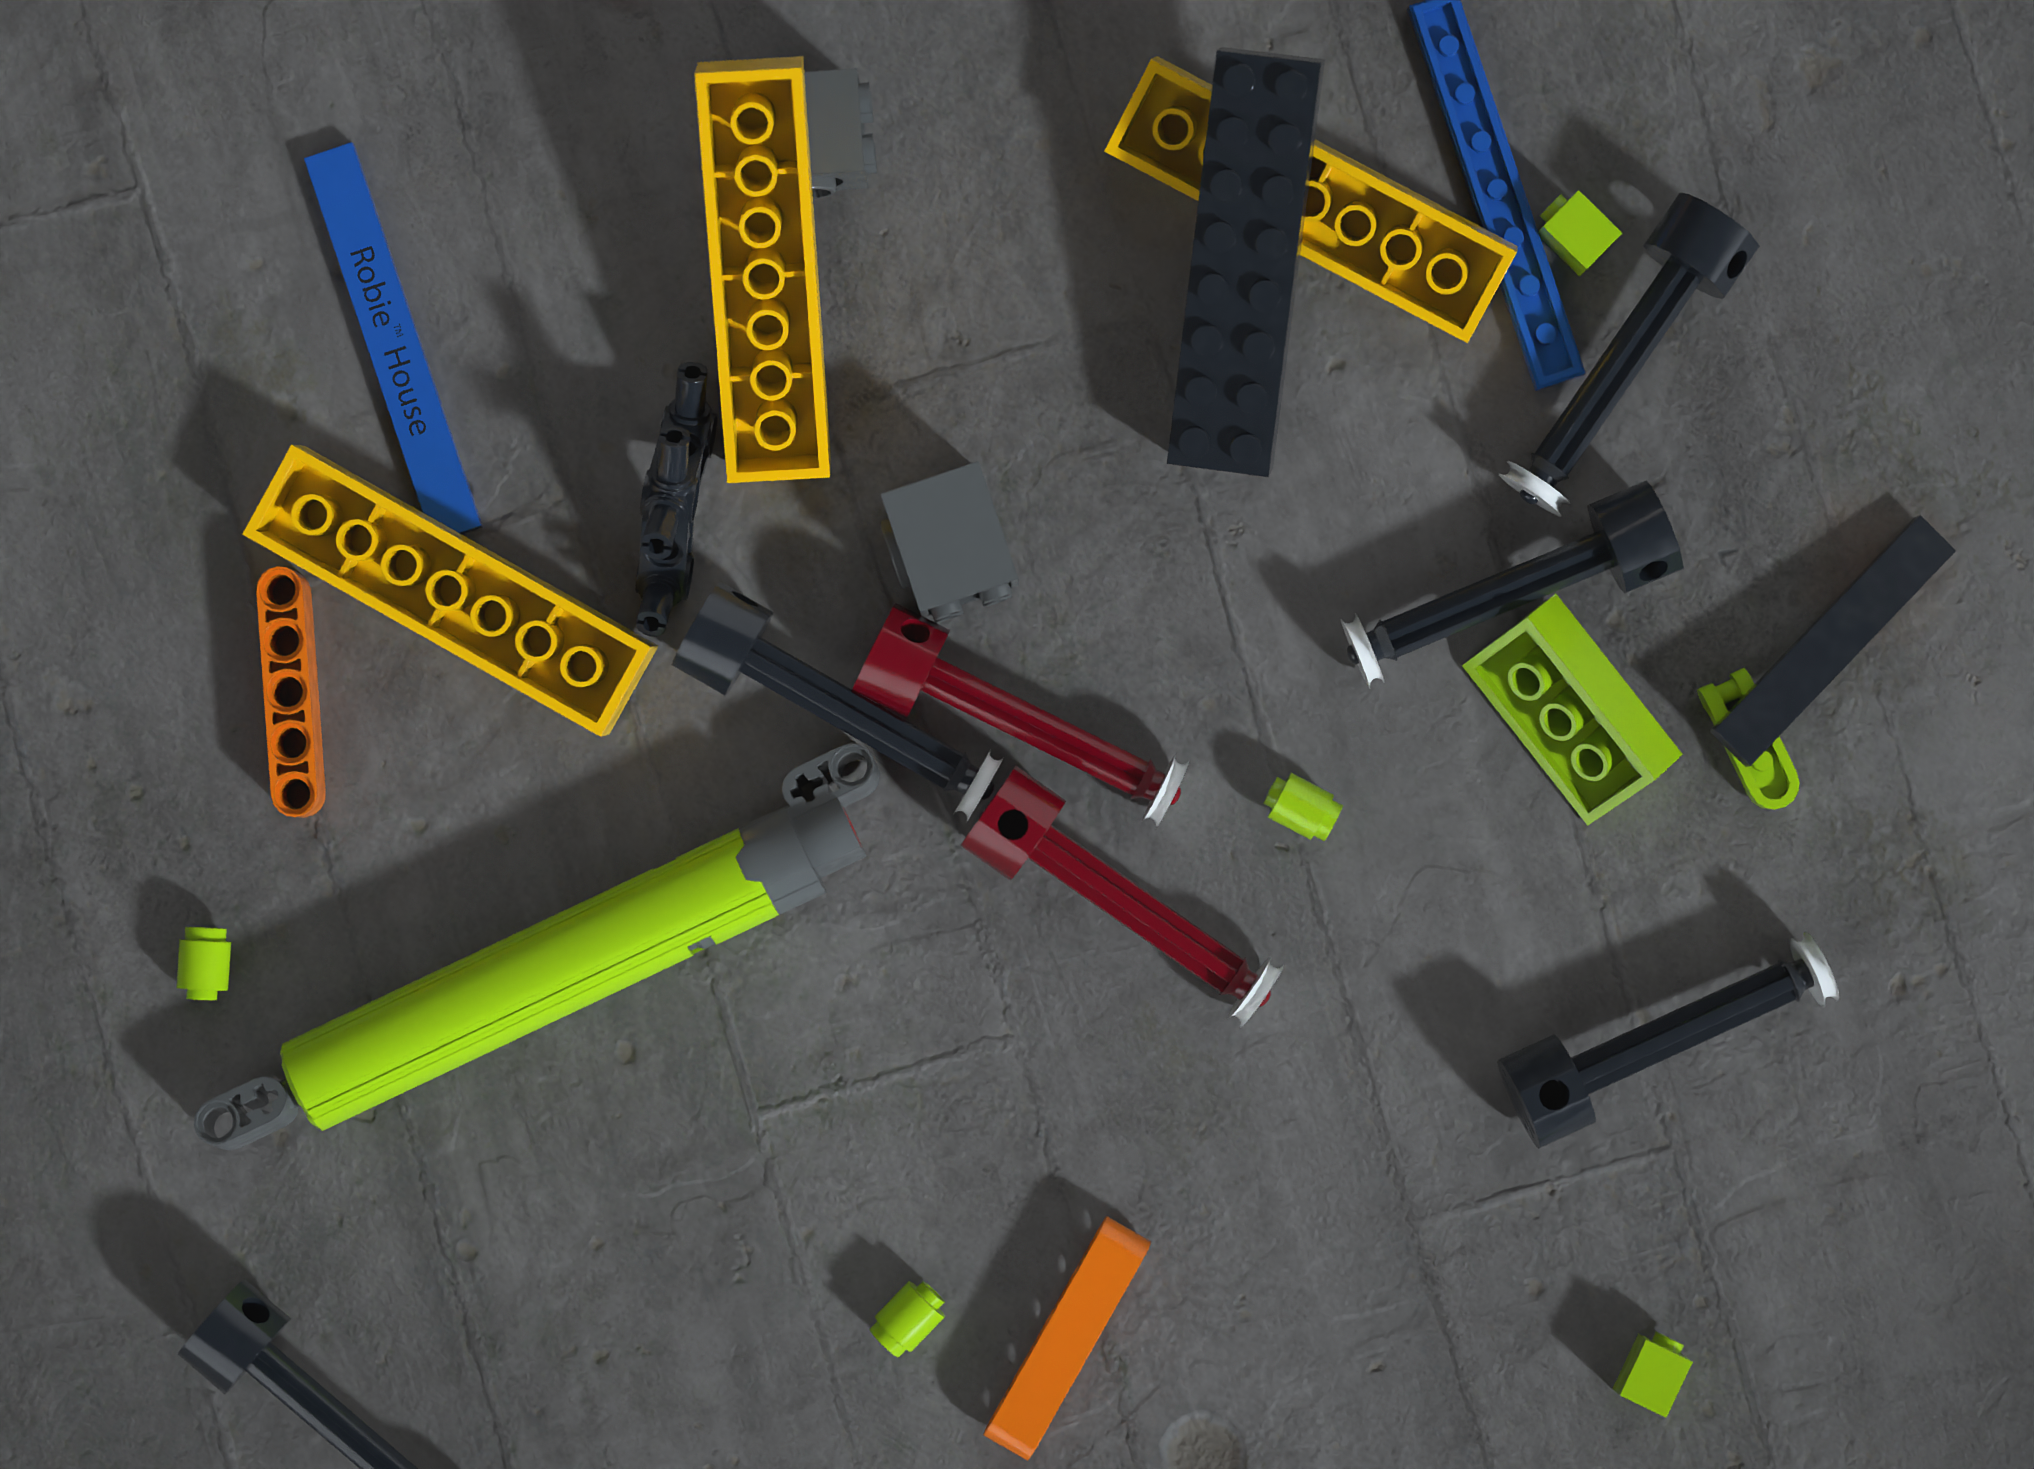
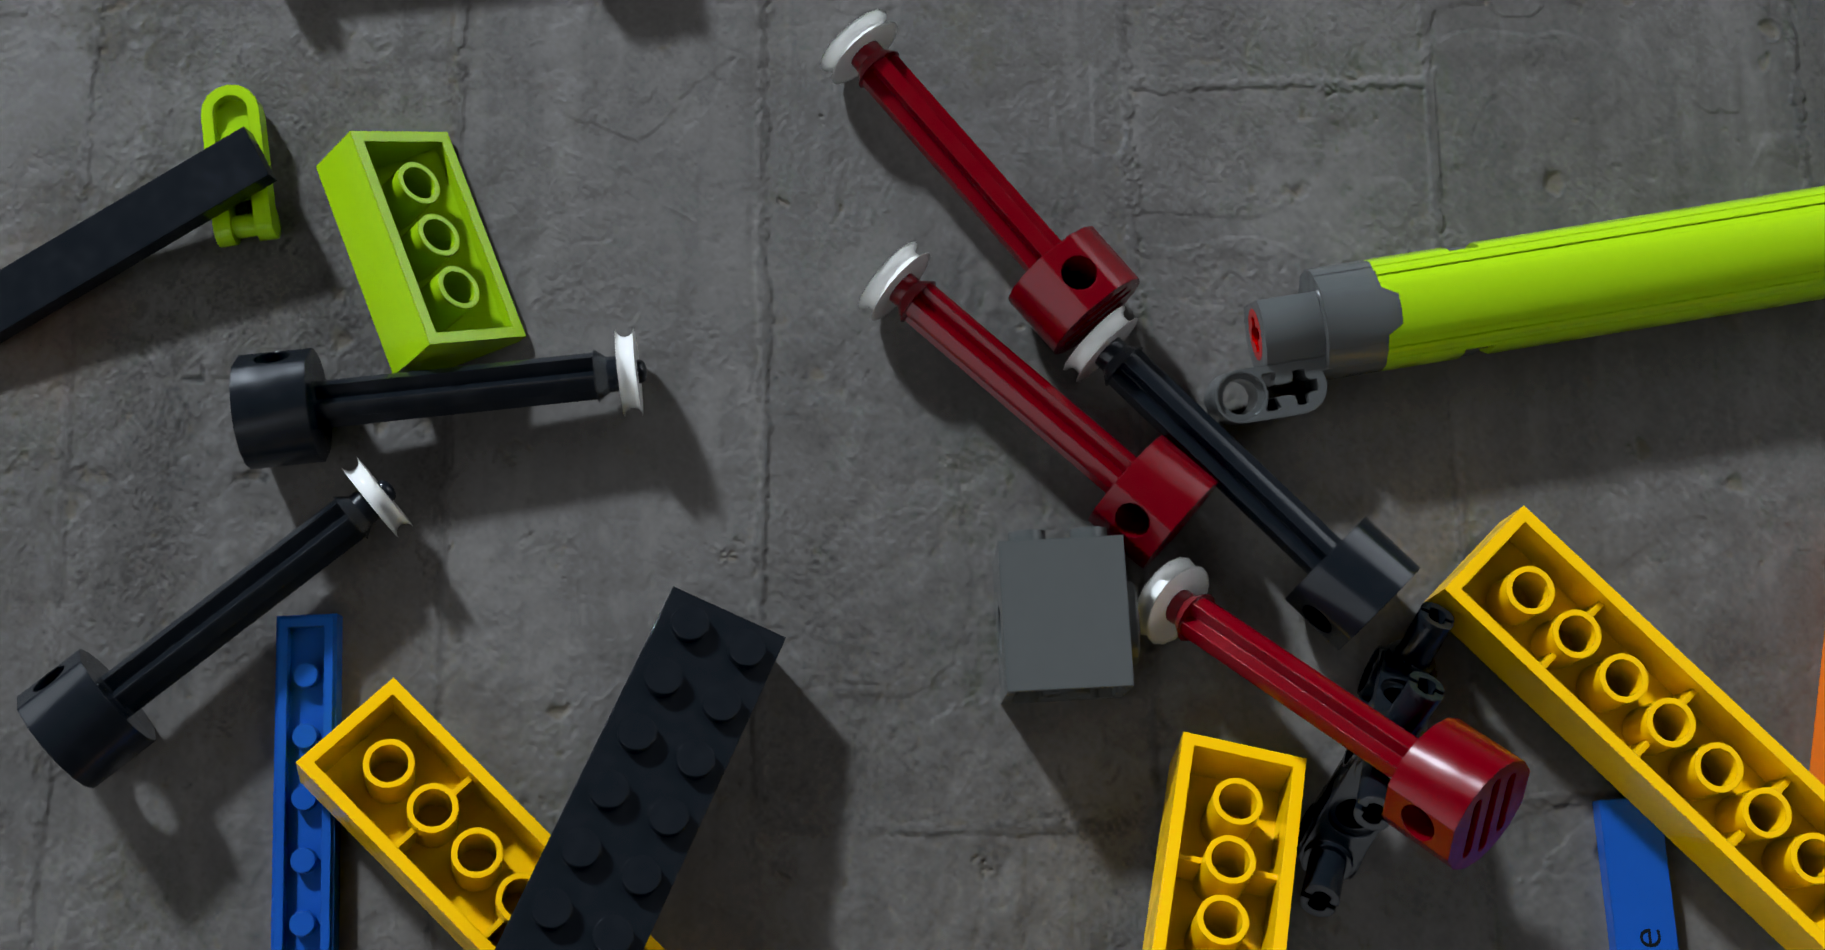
camera: 170 degrees left, 10 degrees down
lime brick [1263,772,1343,841] -> none
lime brick [1539,190,1622,276] -> none
none -> dark red piece [1138,557,1530,870]

